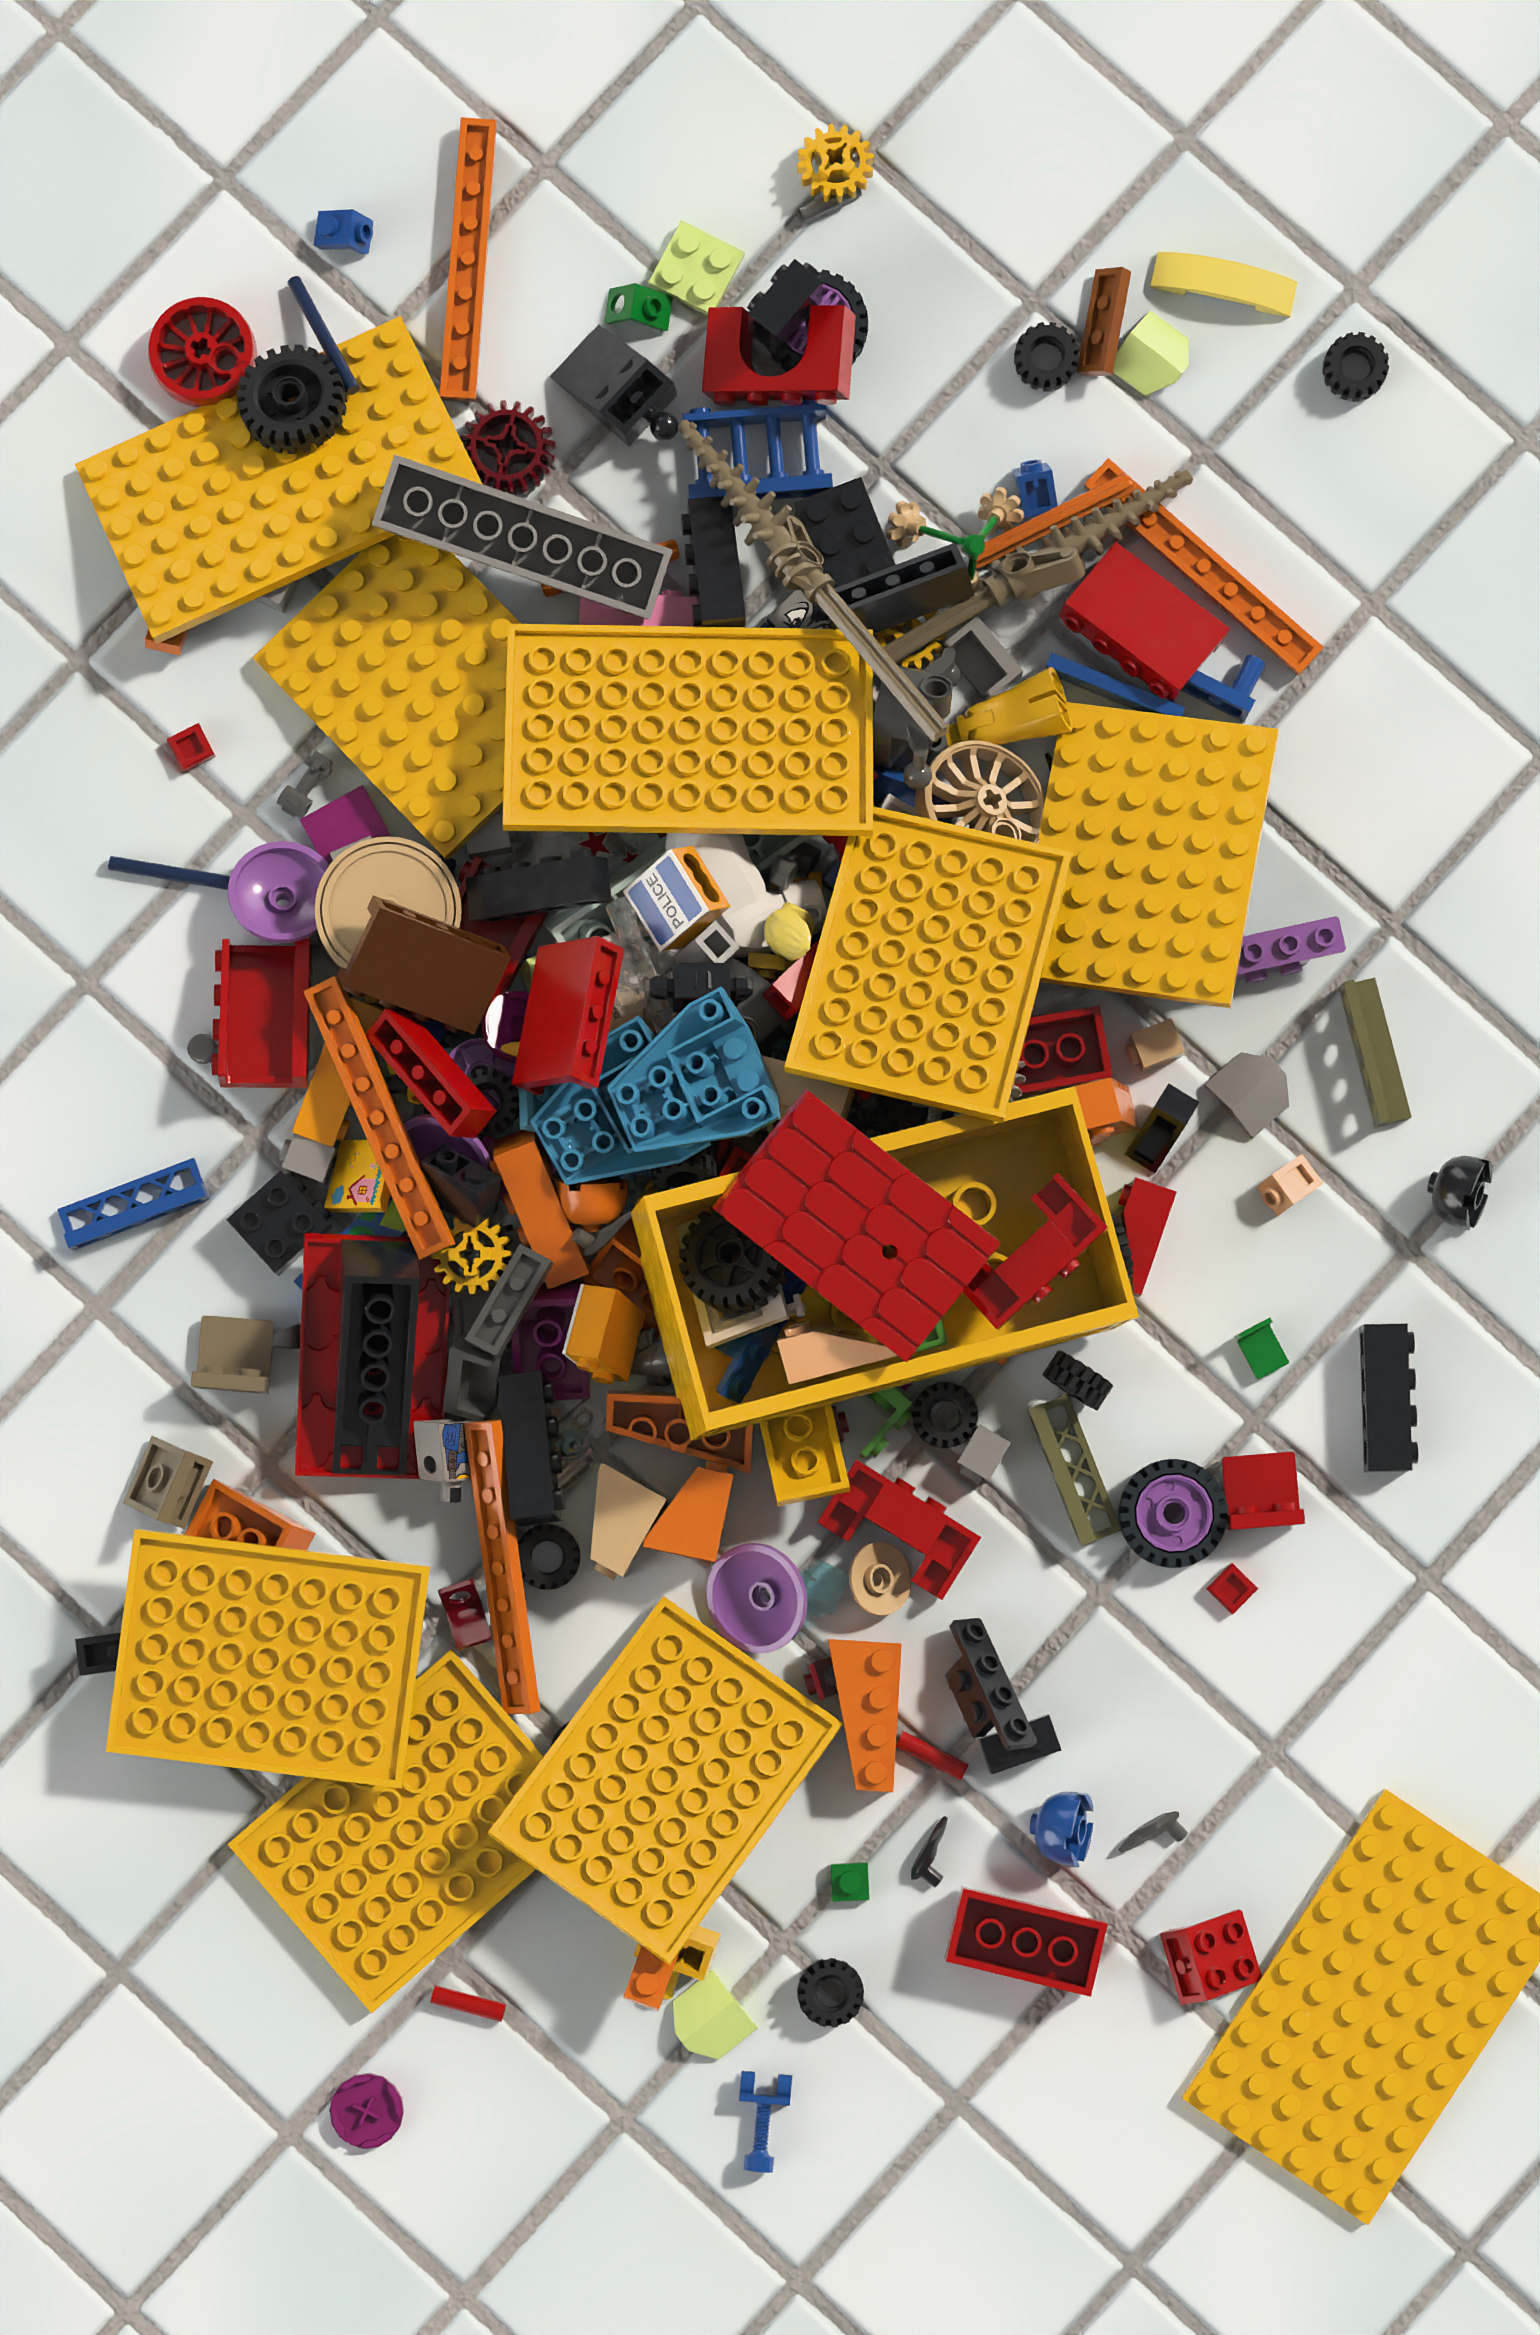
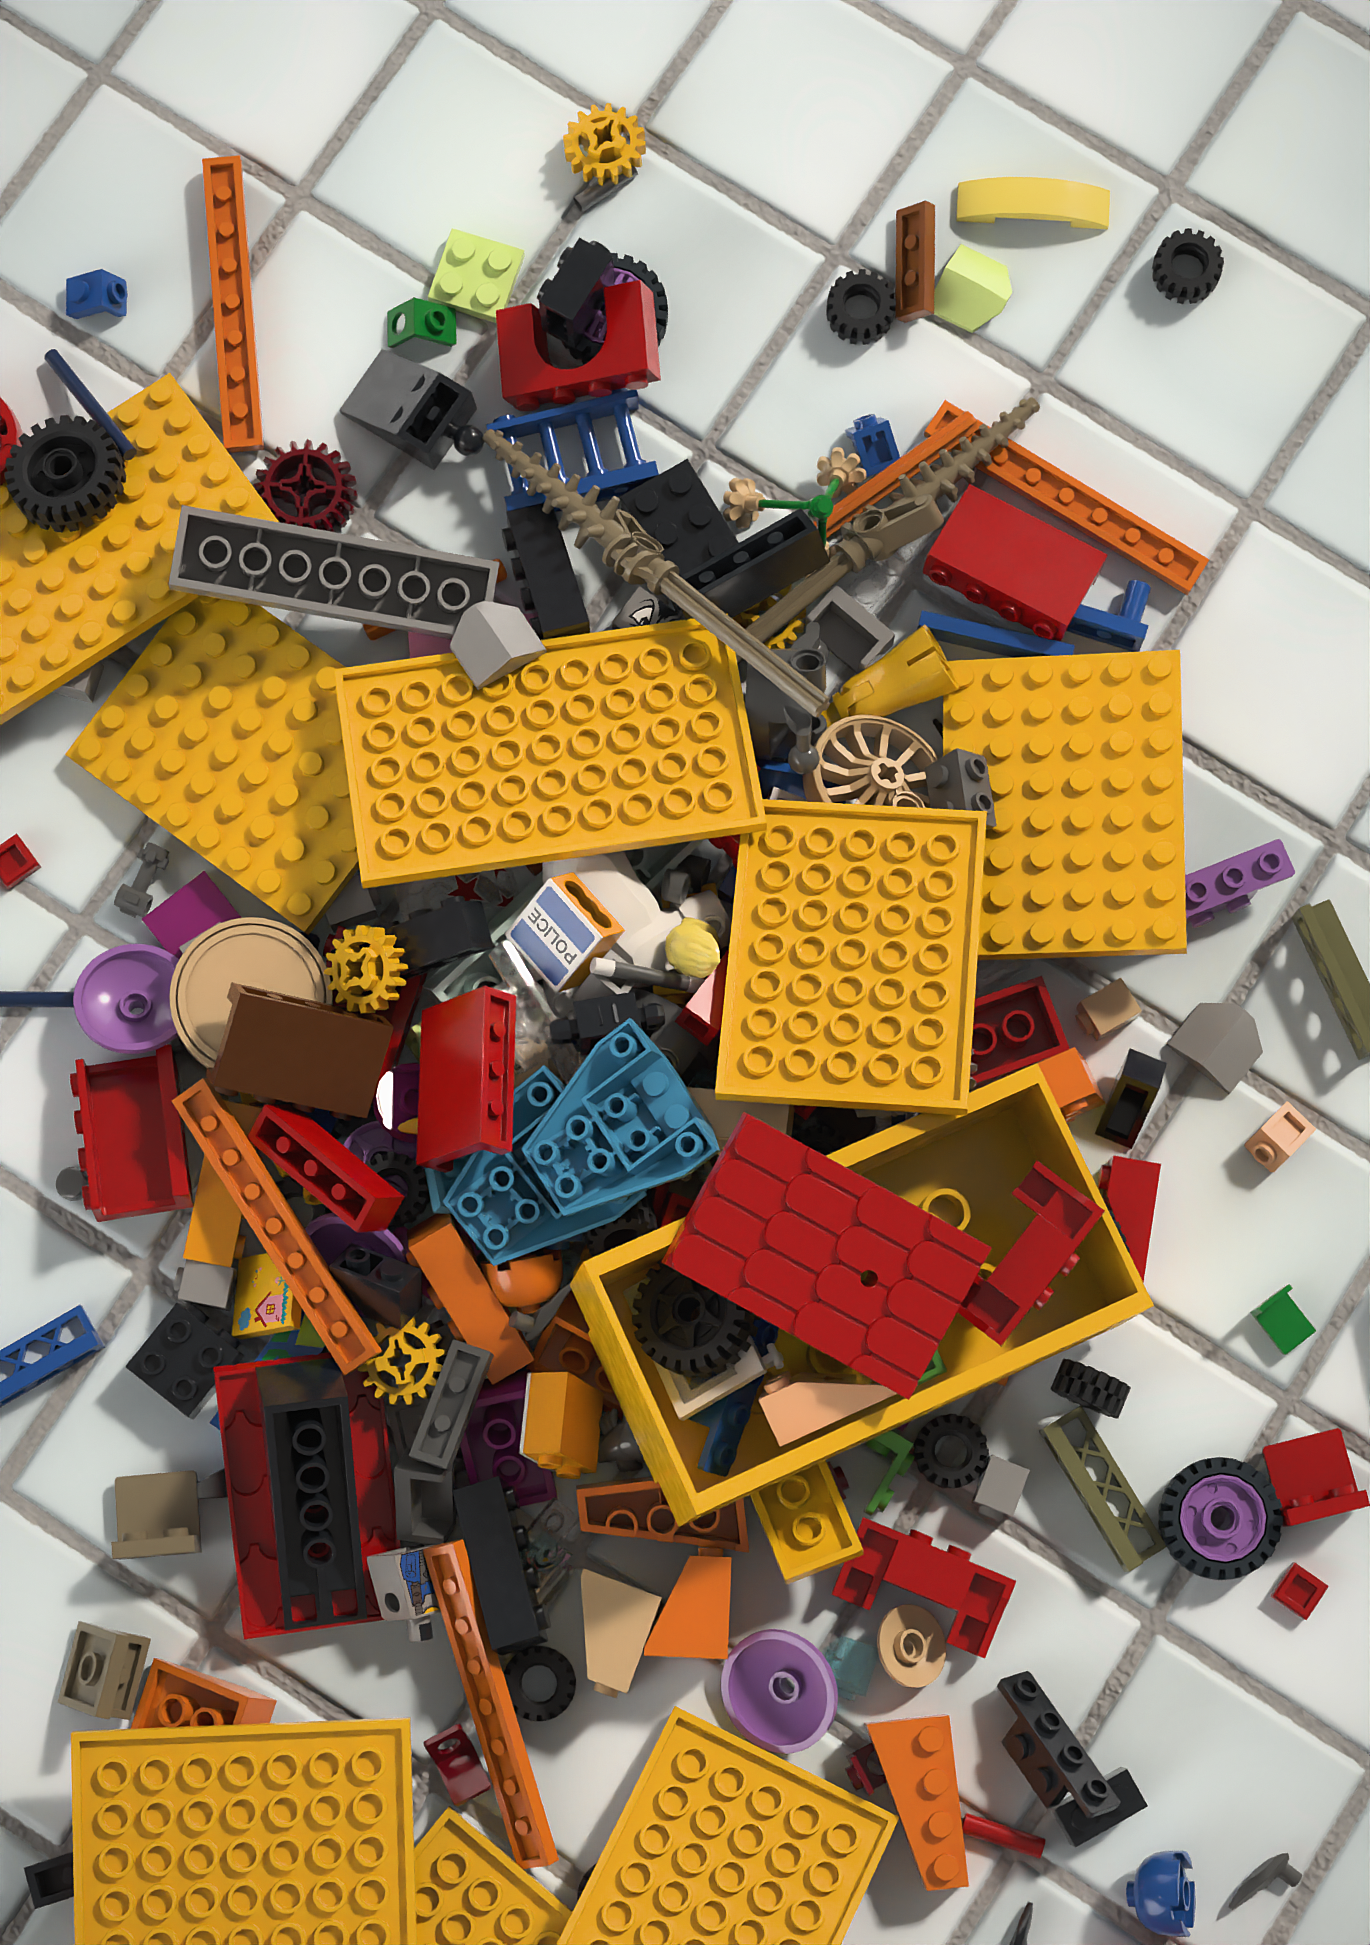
camera: 10 degrees left, 5 degrees down
none -> yellow gear [324,925,408,1013]
none -> light grey slope [450,600,546,690]
none -> dark grey bar [590,957,706,994]
none -> dark grey bracket [925,748,996,830]

